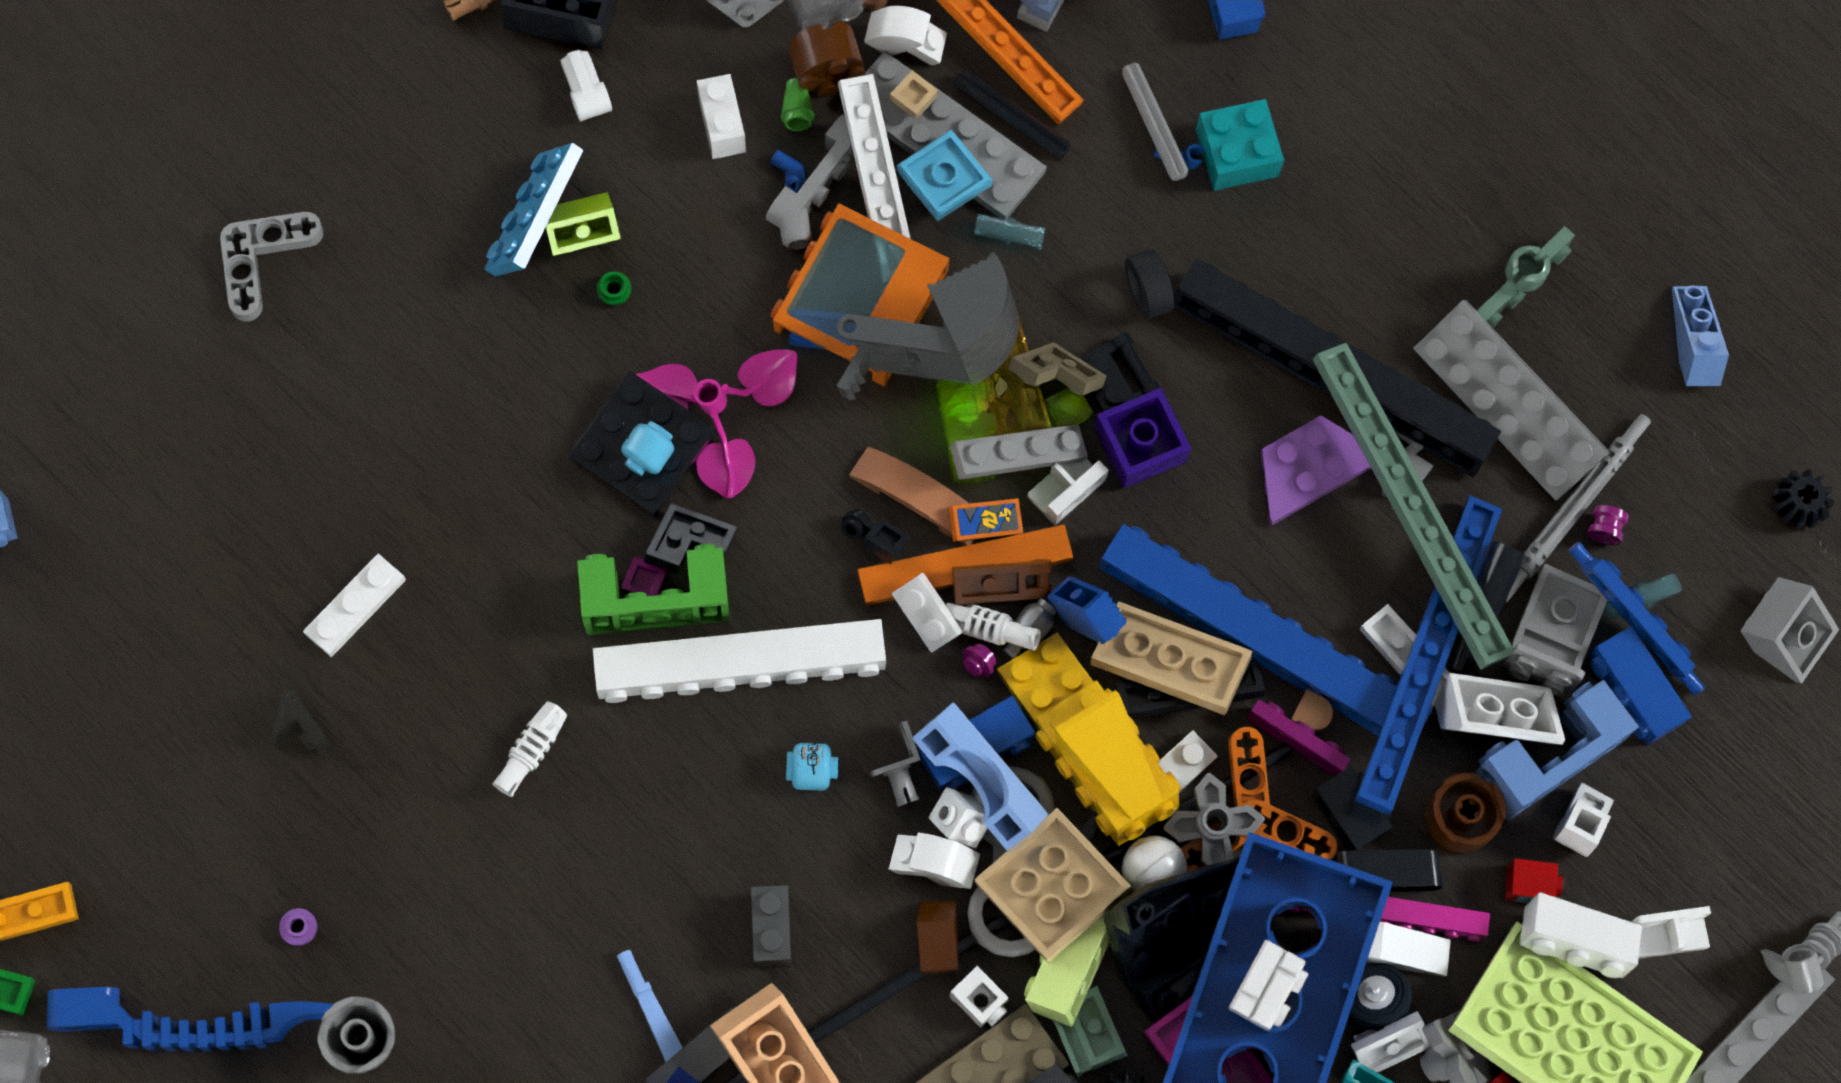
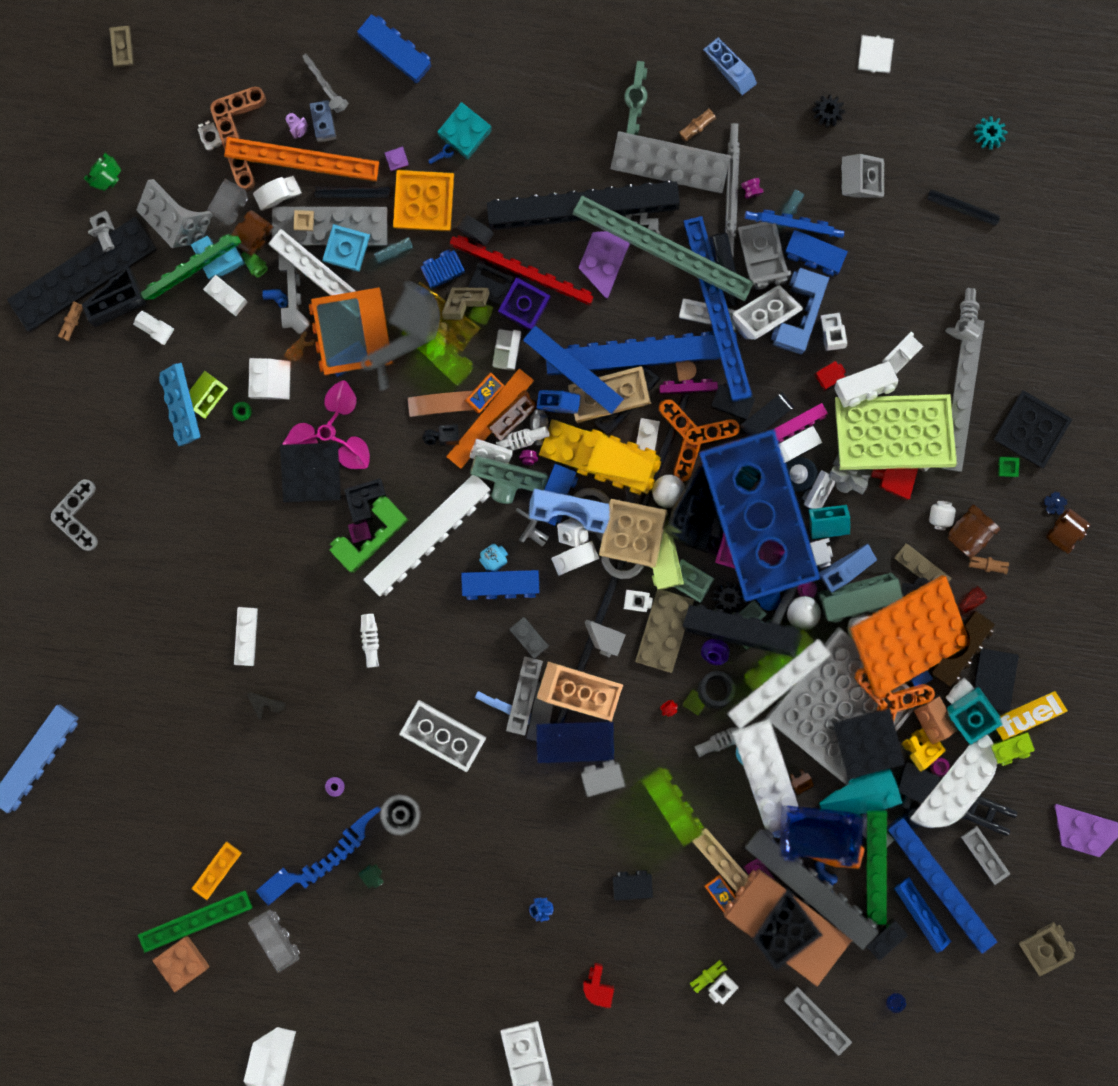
camera: 30 degrees left, 15 degrees up
medium azure head [621,421,674,476] -> none
reddish brown slope [917,900,958,973] -> none
light grey plate [950,424,1088,480] -> none
light grey axle [1122,62,1188,181] -> none
light grey plant [1163,773,1265,866] -> none
white brick [1229,940,1308,1032] -> none
reddish brown brick [1425,773,1506,853] -> none
none -> green plate [141,234,241,299]
none -> medium azure brick [191,236,245,281]
none -> white slope [249,358,290,400]
none -> clear orange plate [284,332,316,362]
none -> medium lavender plate [385,147,409,172]
none -> light orange plate [393,170,454,231]
none -> white brick [399,700,486,772]
none -> blue brick [420,249,465,290]
none -> red plate [450,235,594,306]
none -> blue brick [461,570,539,600]
none -> sand green plate [470,455,549,504]
none -> light grey slope [506,656,543,736]
none -> blue tile [523,326,624,414]
none -> light grey slope [585,620,625,657]
none -> medium nougat pin [679,109,716,142]
none -> teal gear [735,465,761,491]

